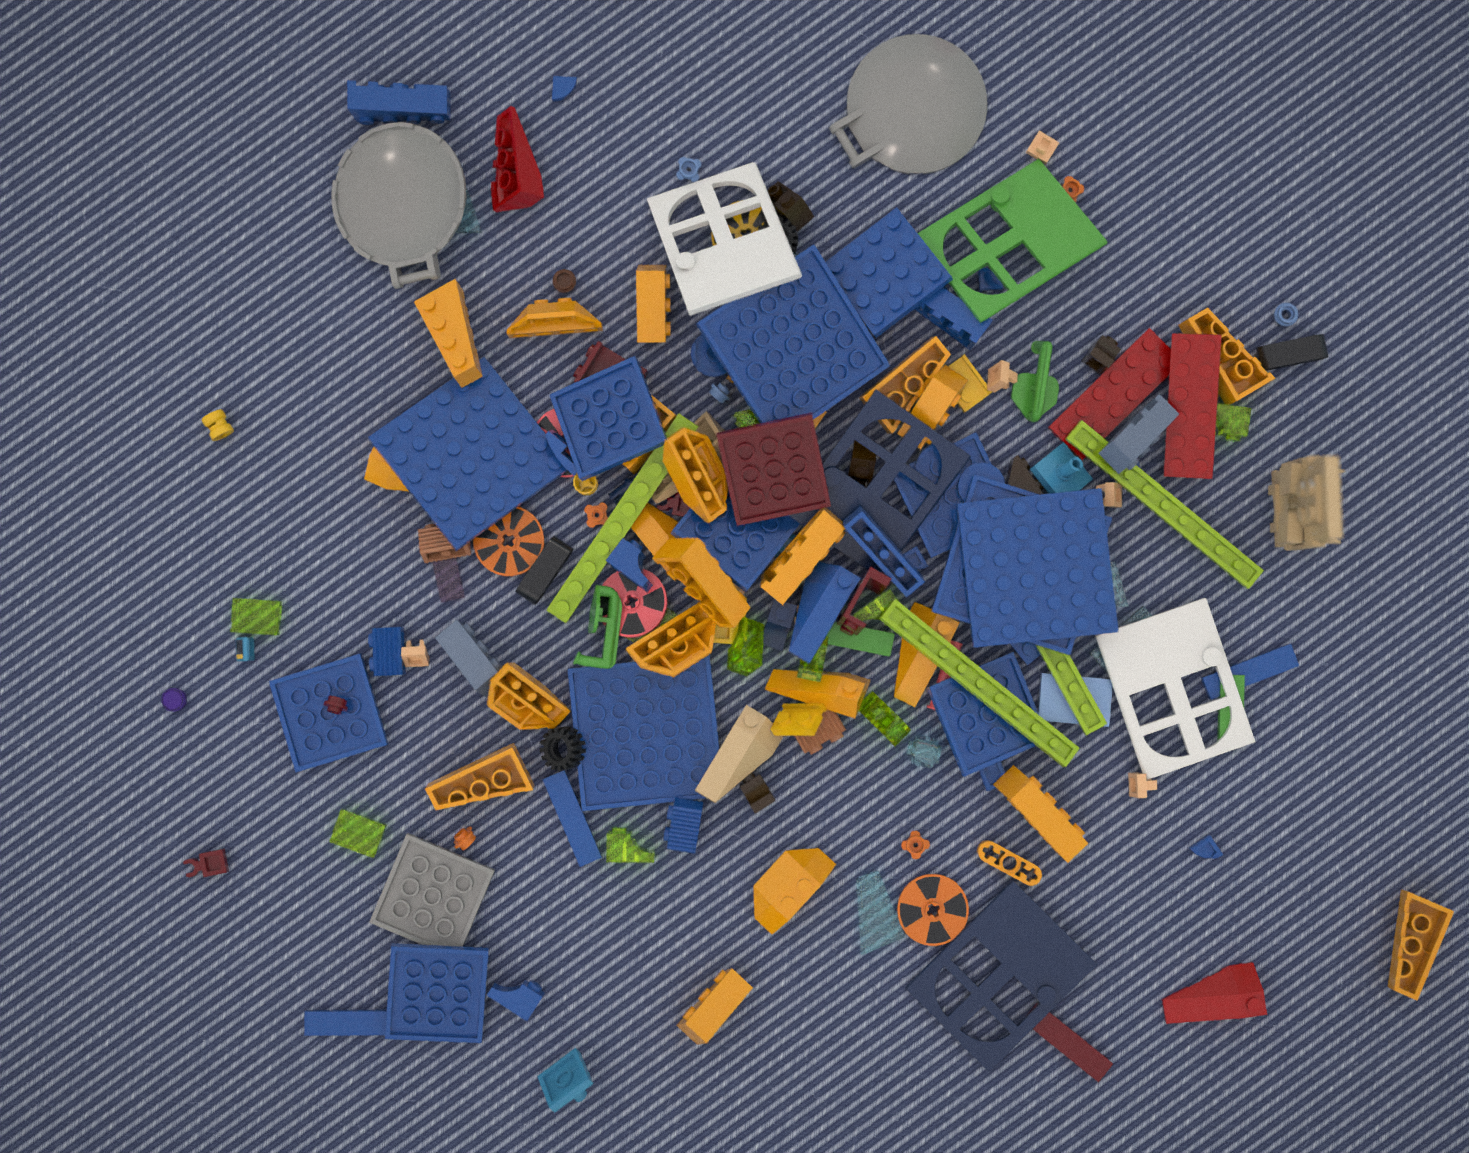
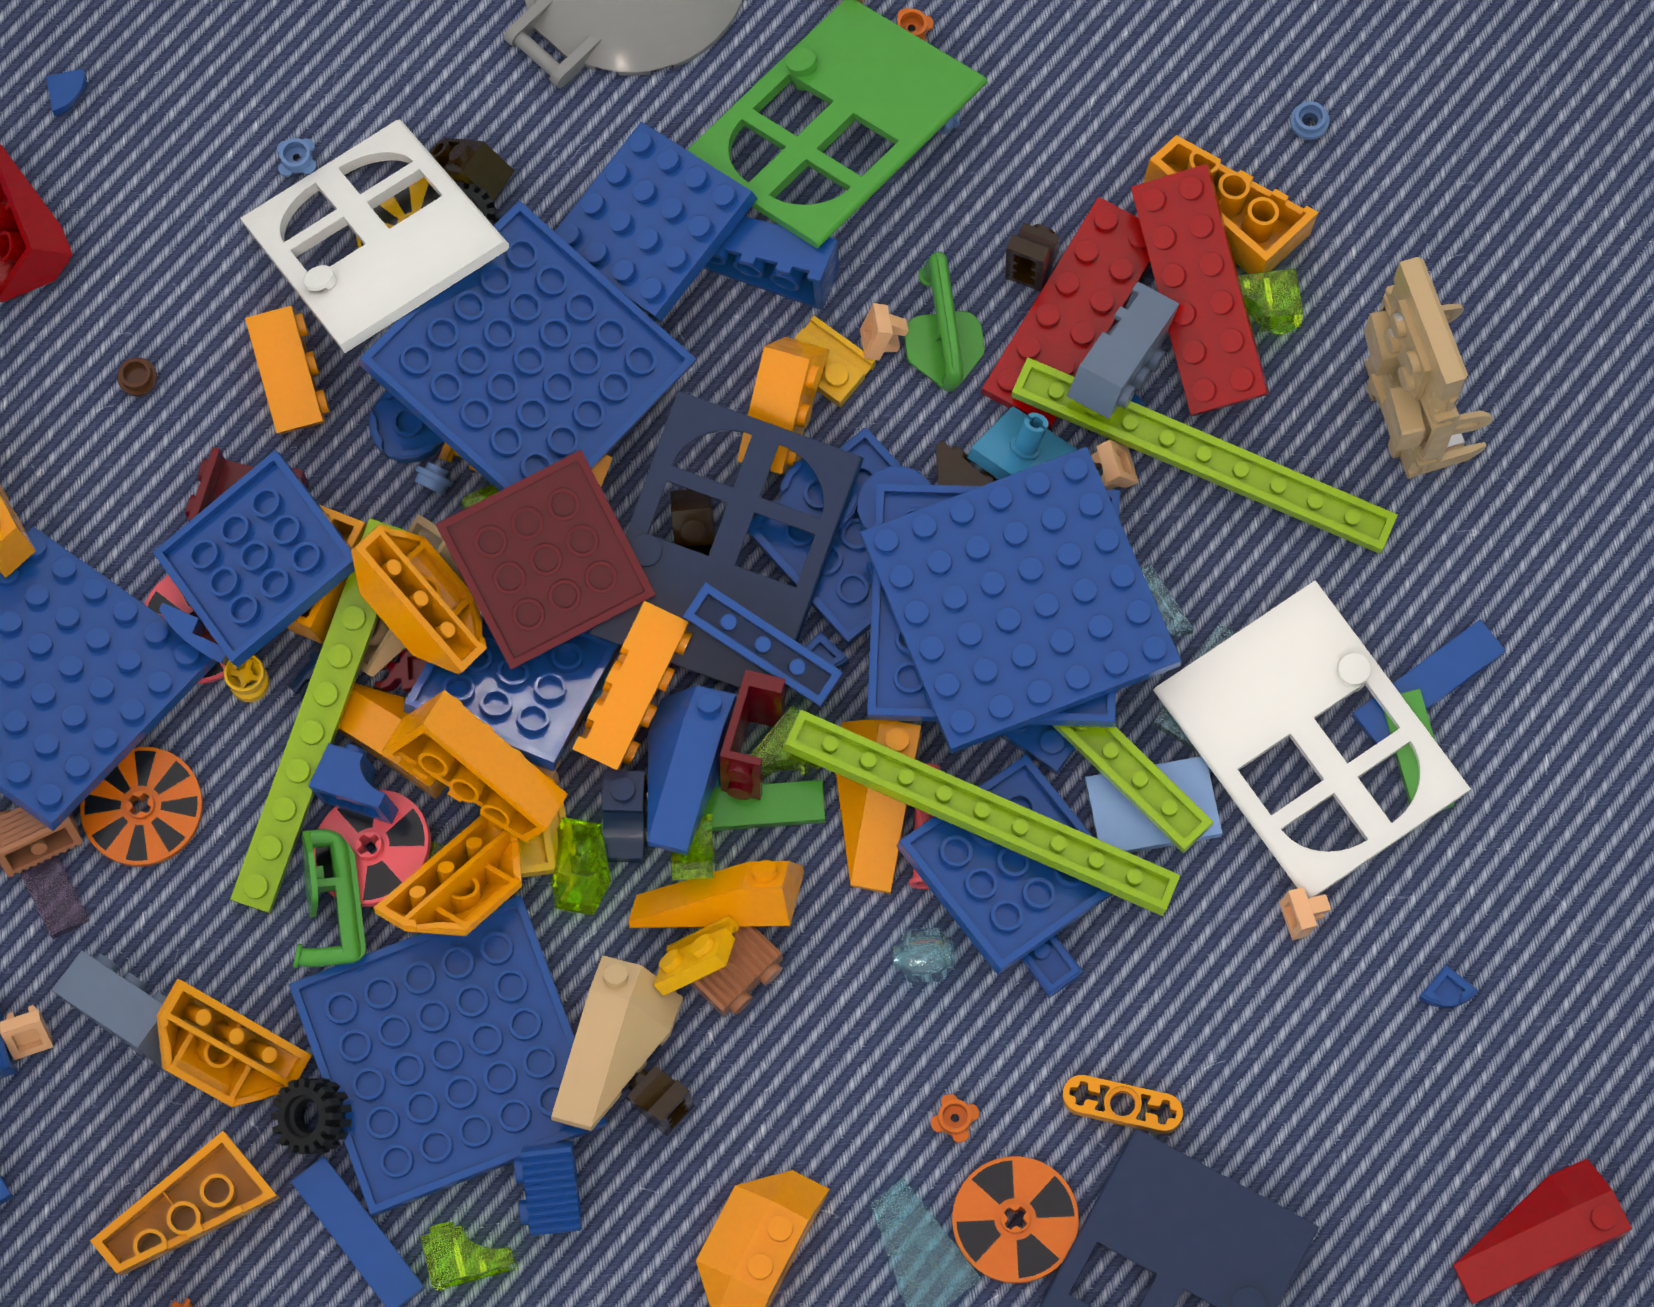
camera: 10 degrees left, 15 degrees down
light orange wedge [506,298,603,338] -> none
black beam [515,535,574,605] -> none
orange plate [584,503,608,528] -> none
light orange wedge [859,336,951,434] -> none
clear neon green arch [859,691,911,747] -> none
blue tile [977,267,1003,292] -> none
light orange wedge [993,765,1089,863] -> none
black beam [1256,334,1329,371] -> none

